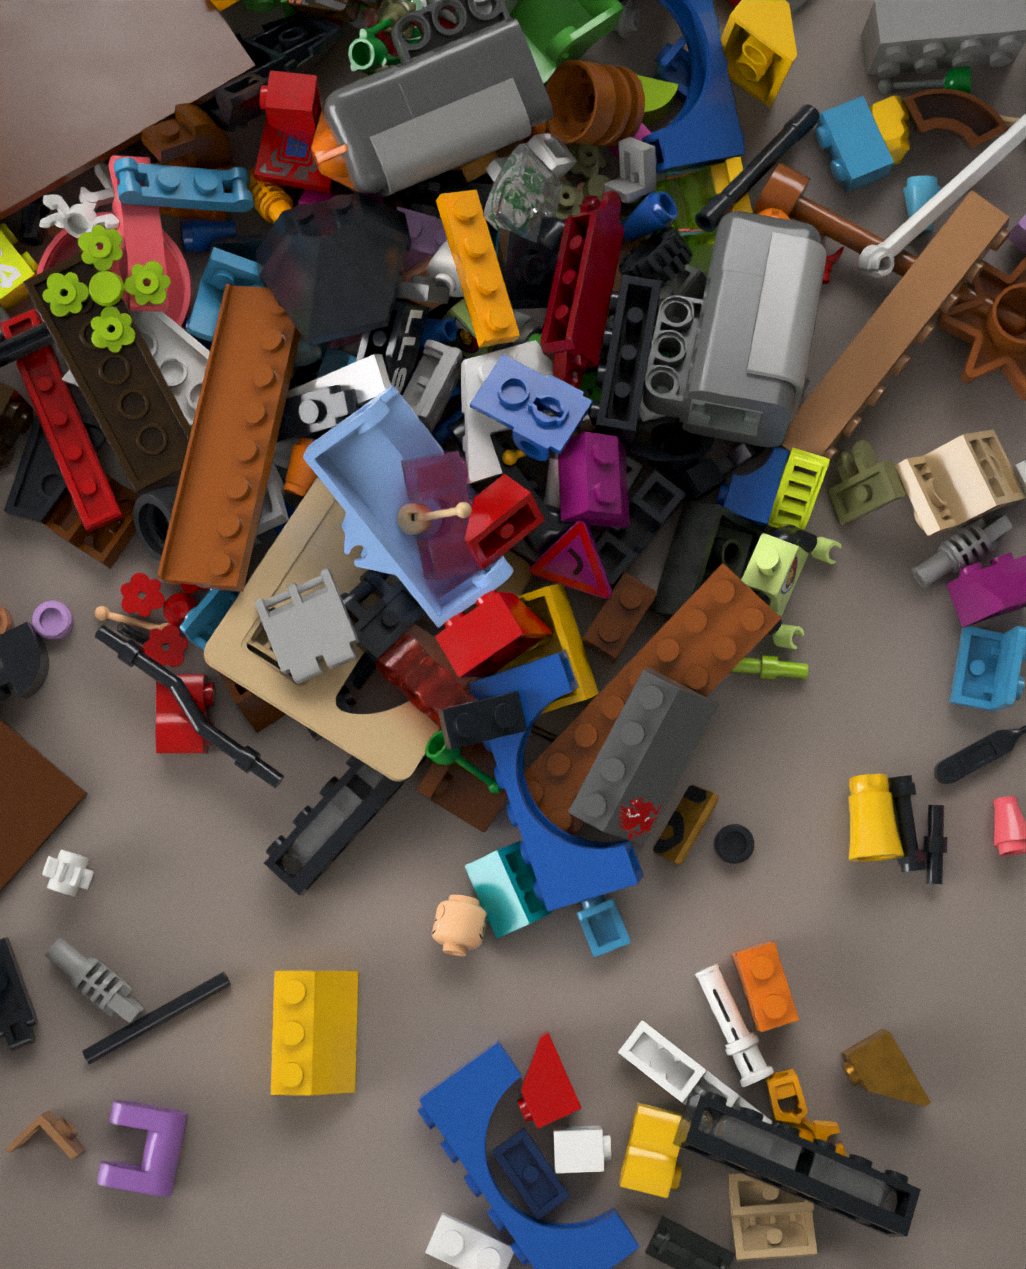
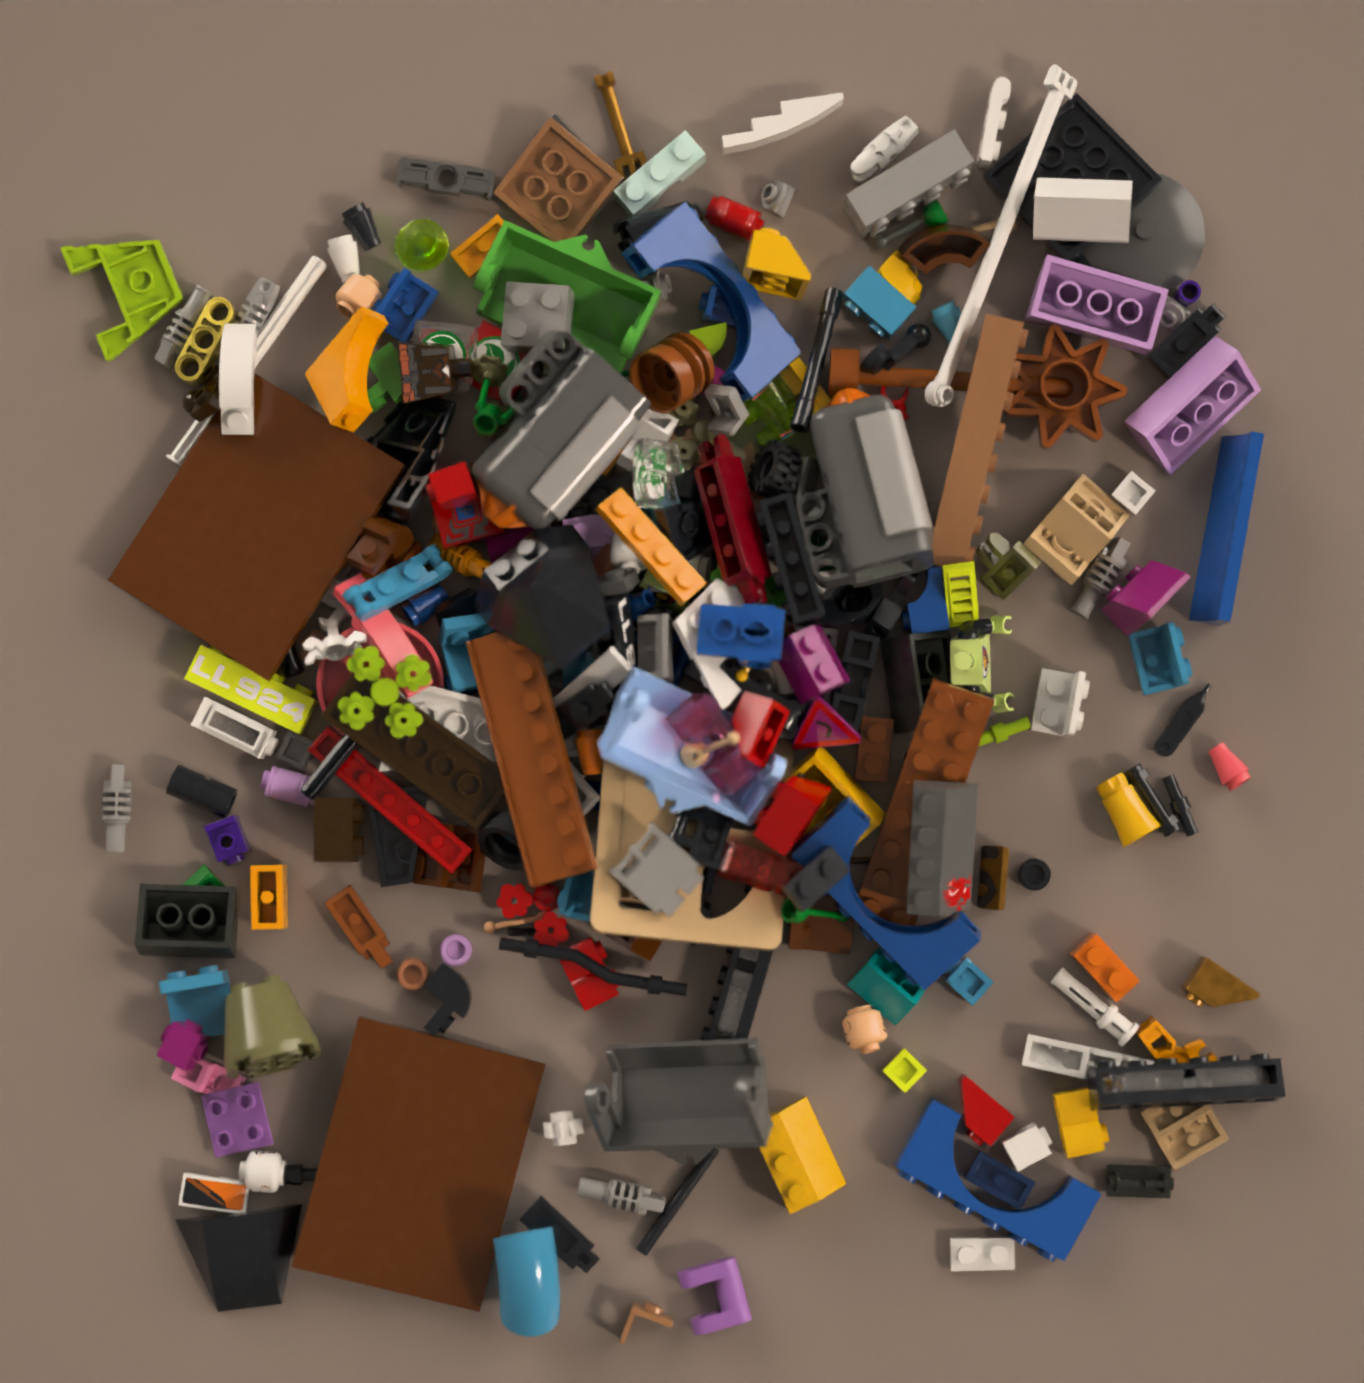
camera: 25 degrees left, 5 degrees up
blue cone [620,191,678,242] -> none
none -> dark grey piece [585,1038,773,1165]
none -> black piece [860,323,931,376]
none -> neon yellow plate [882,1047,927,1093]
none -> white bracket [1030,668,1090,737]

